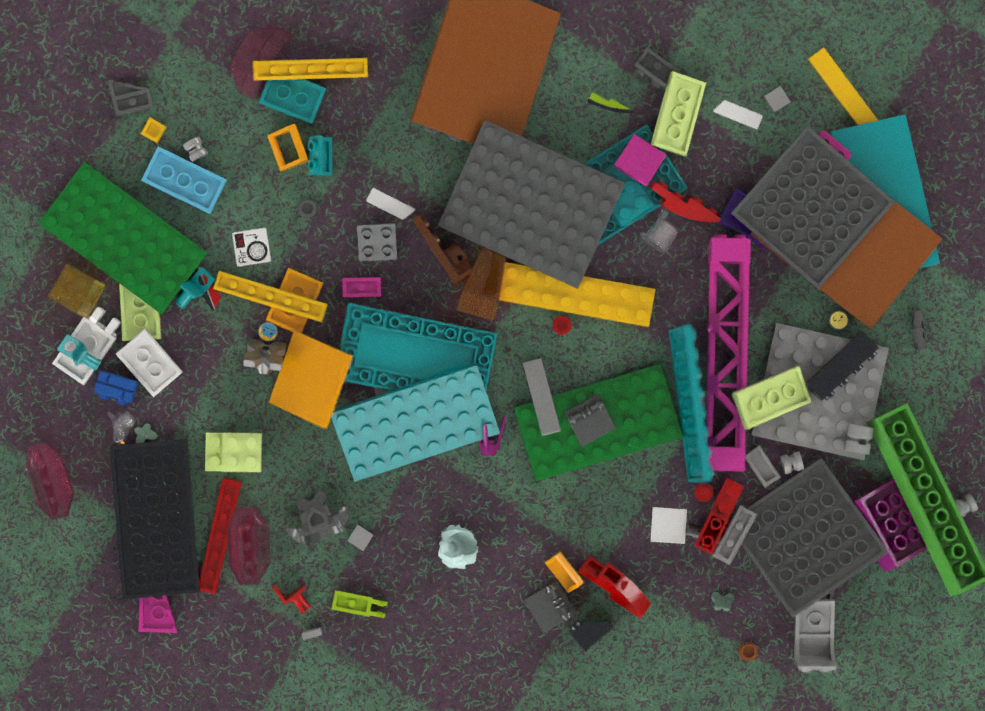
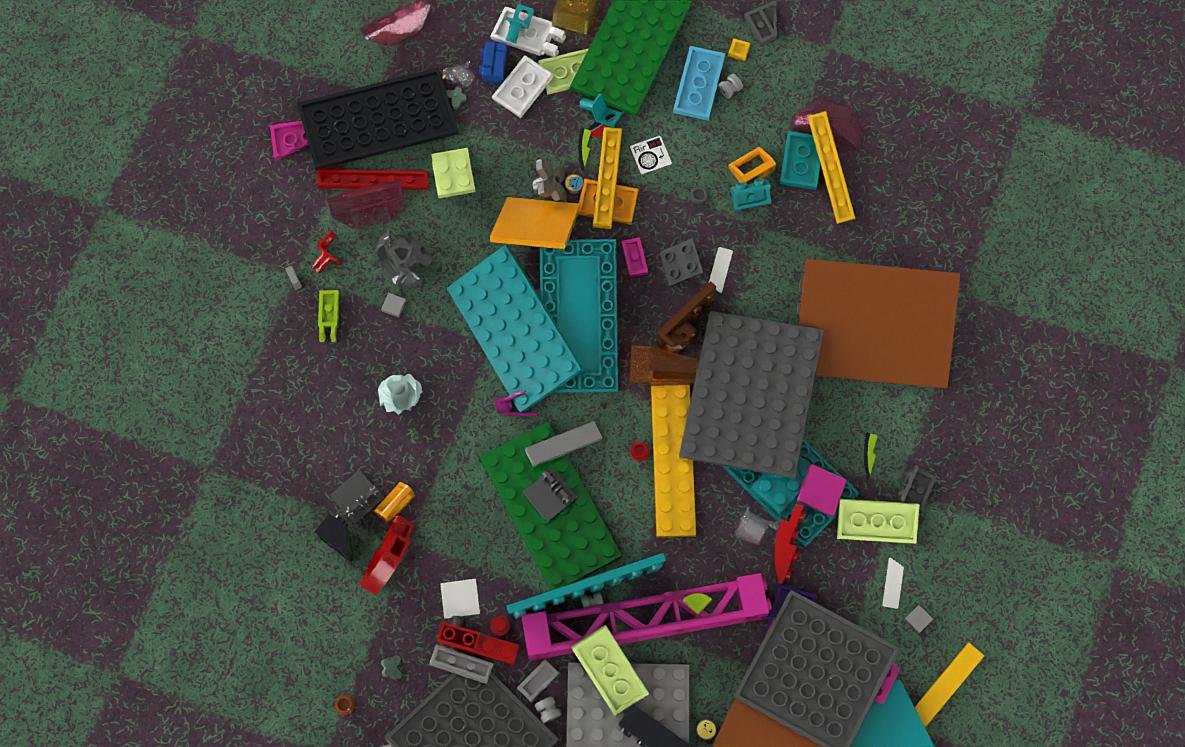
camera: 80 degrees right, 15 degrees down
none -> sticker [578,128,591,171]
none -> lime tile [683,593,712,615]

